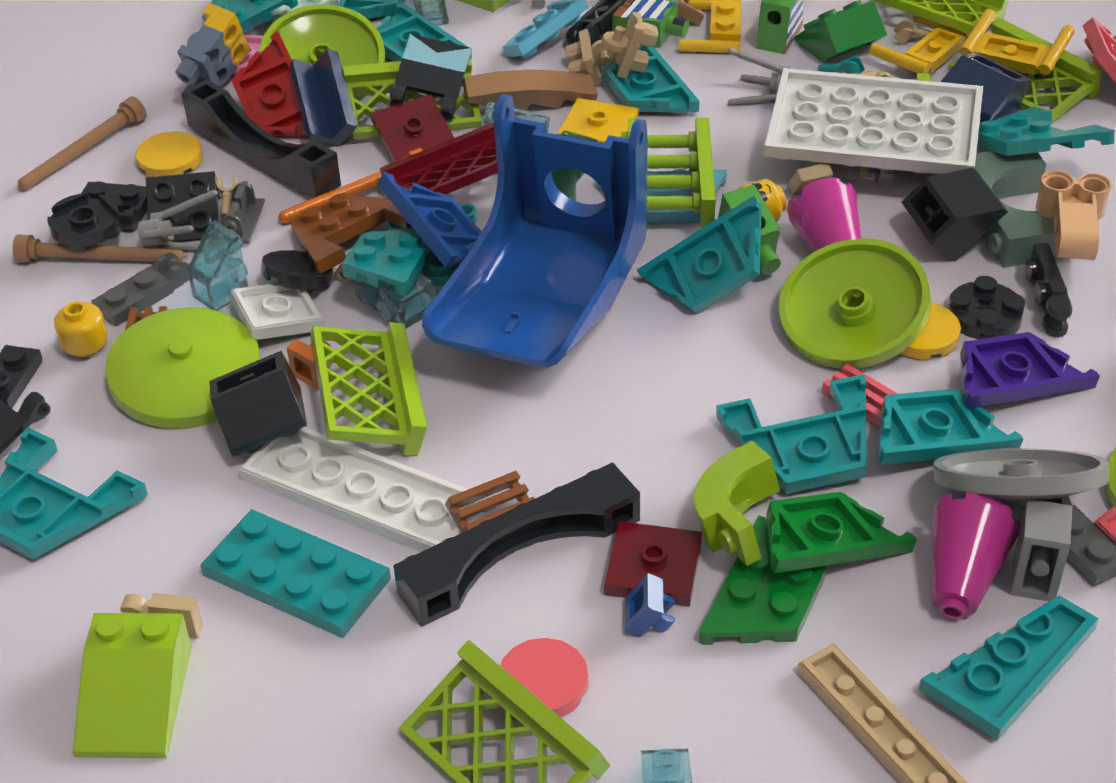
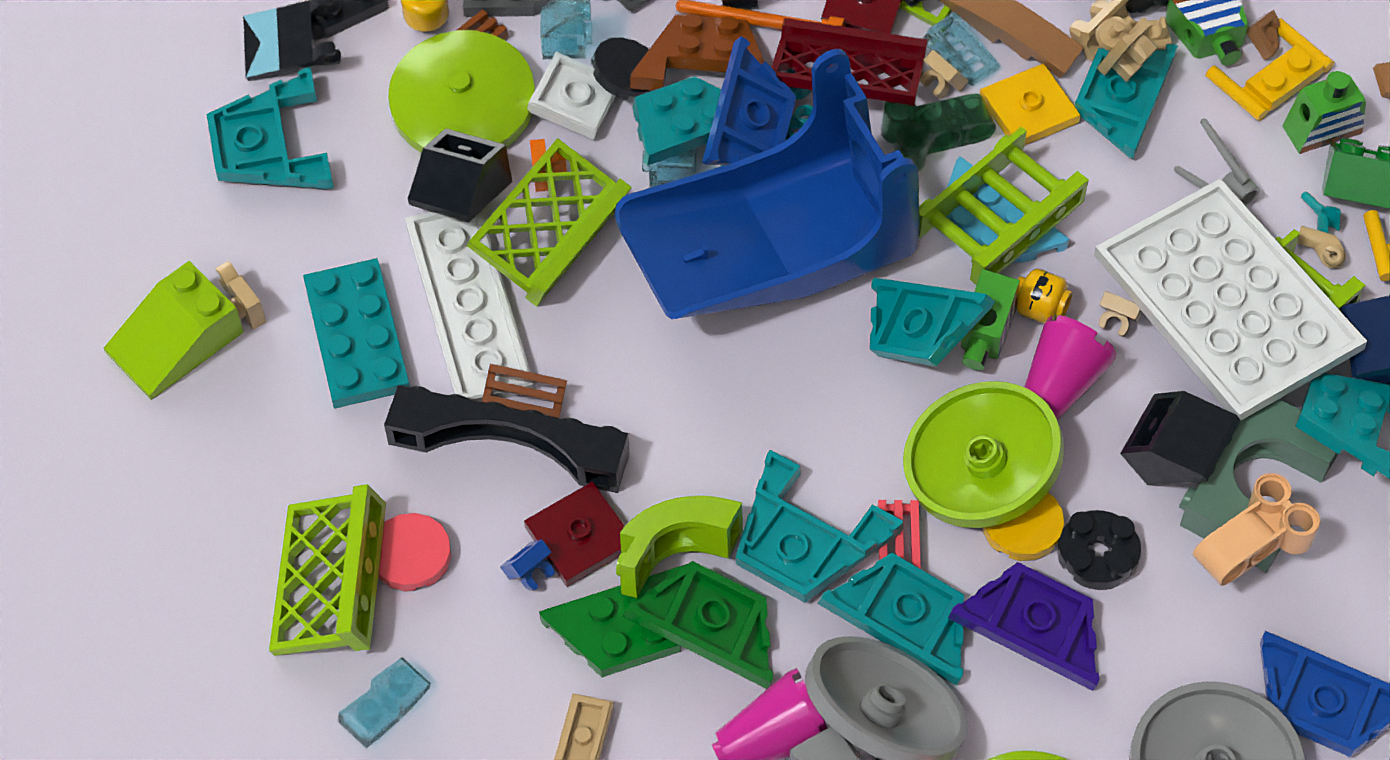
camera: 45 degrees right, 15 degrees up
black hinge [1025,243,1073,338] -> none

